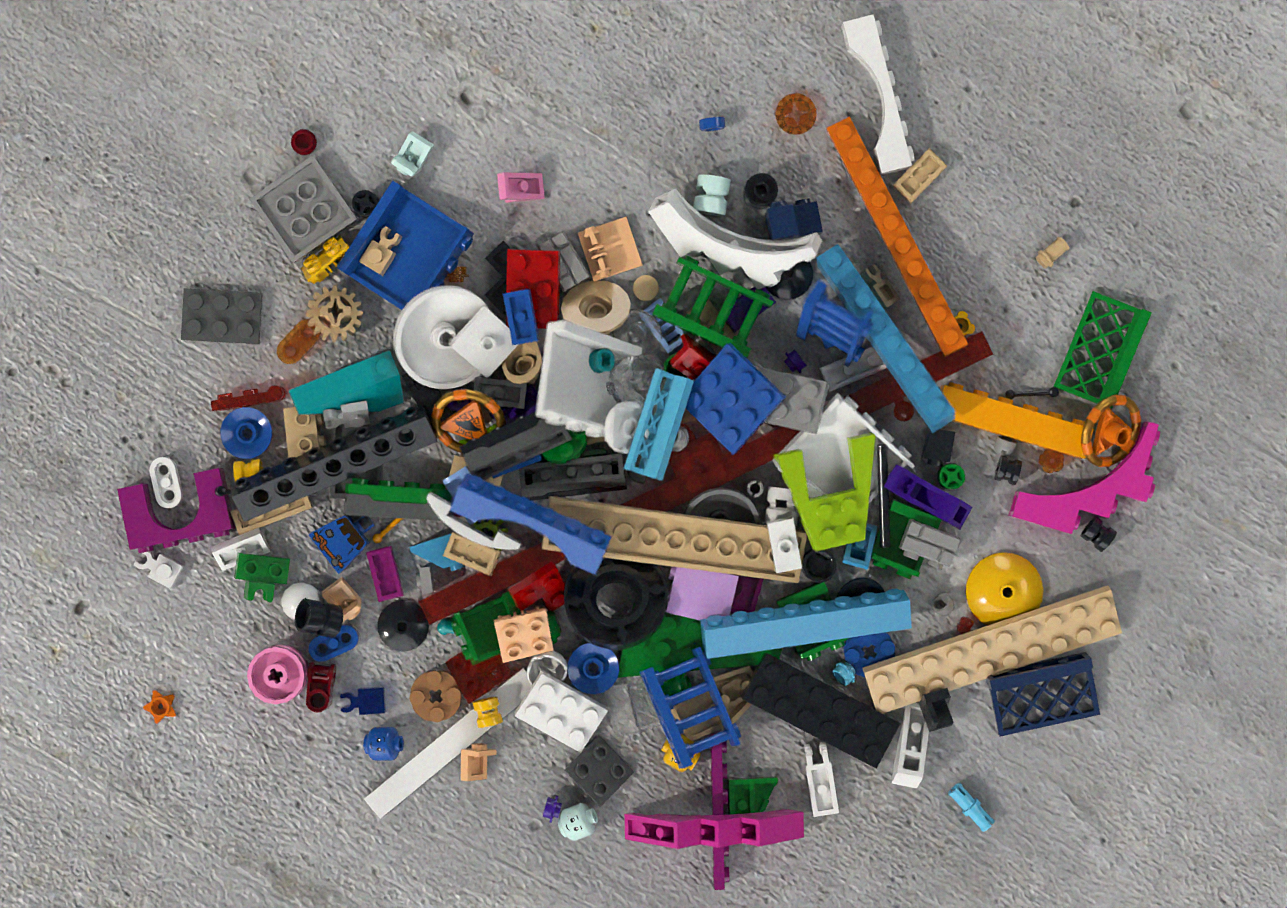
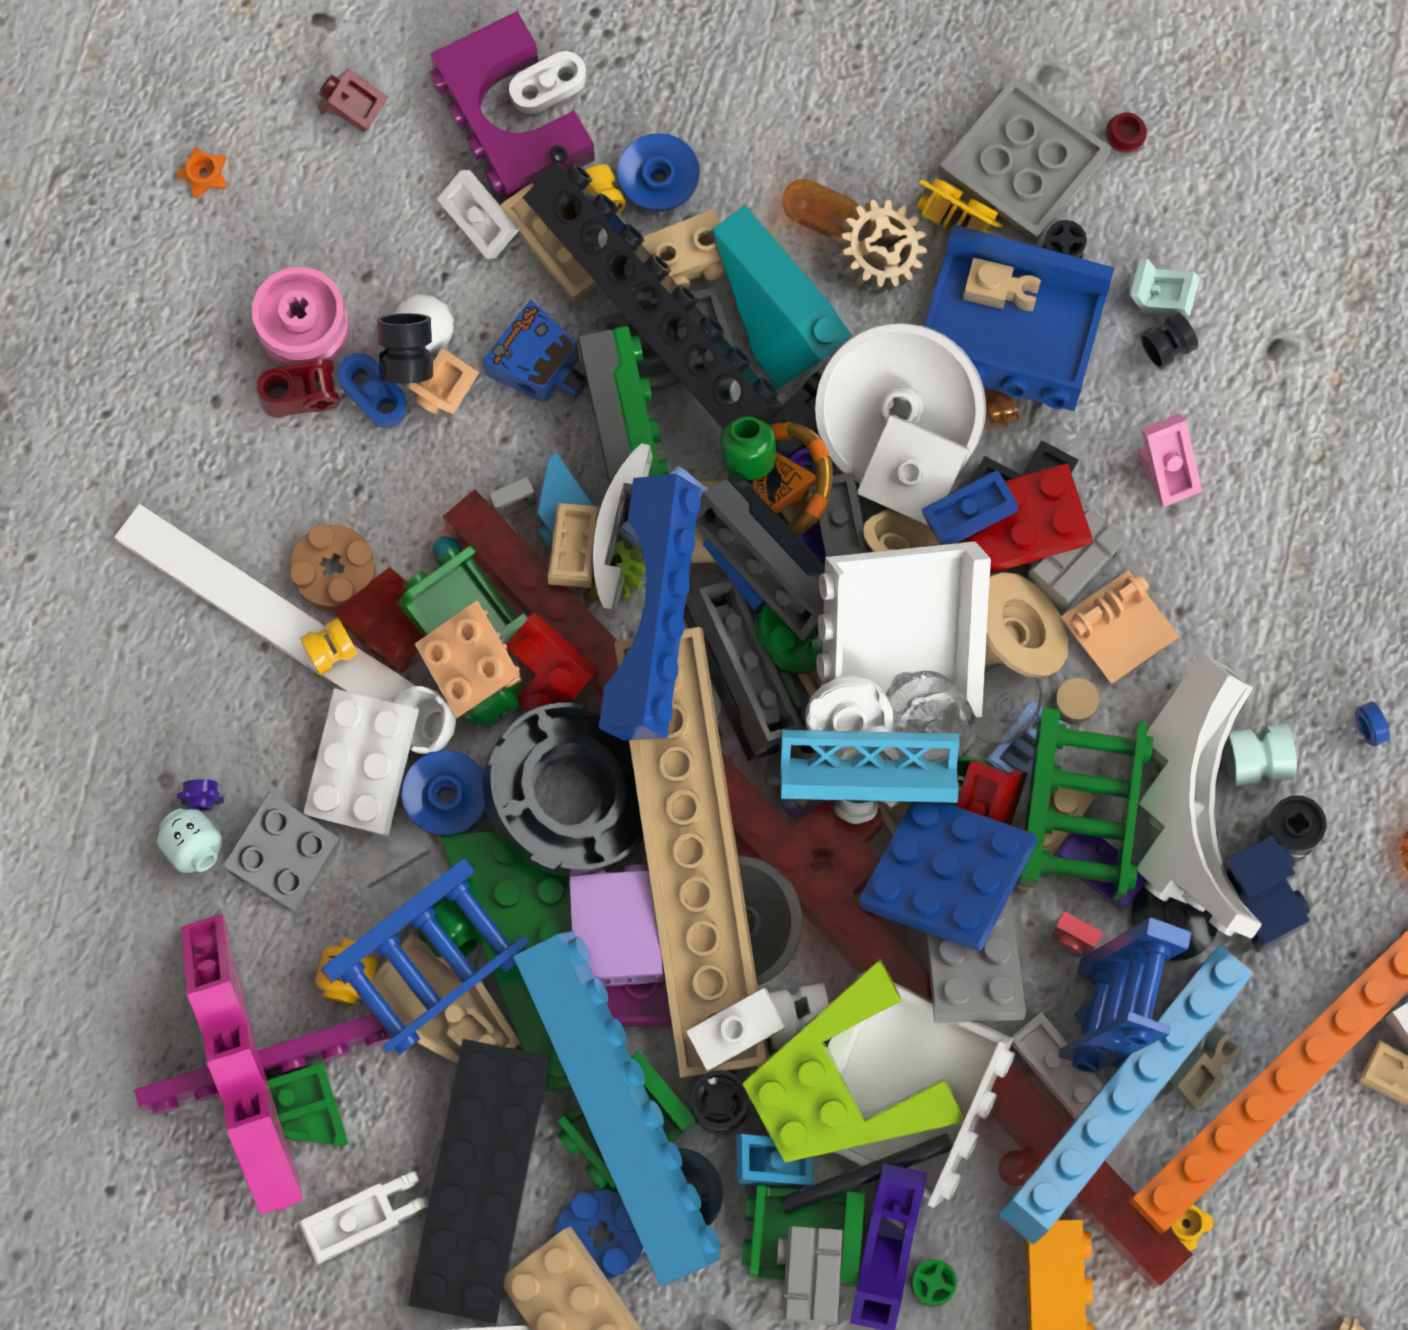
camera: 75 degrees right, 15 degrees down
white plate [134,551,184,589] -> none
dark grey plate [181,288,263,345] -> none
clear red plate [210,385,287,412] -> none
green plate [234,552,290,603] -> none
light grey plate [323,401,370,429] -> none
clear blue plate [340,687,386,715] -> none
blue head [363,727,404,761] -> none
magenta plate [366,546,404,602] -> none
light orange hinge [372,518,403,544] -> none
black dish [377,600,429,652] -> none
light nougat bracket [461,743,497,781] -> none
teal bush [589,348,615,373] -> none
light grey pin [744,478,764,499] -> none
dark purple plate [784,349,807,373] -> none
medium azure plate [832,662,856,686] -> none
black brick [922,427,955,467] -> none
none -> bracket [317,69,388,133]
none -> green head [720,417,777,481]
none -> coral plate [1052,911,1103,955]
none -> black wheel [1140,313,1199,369]

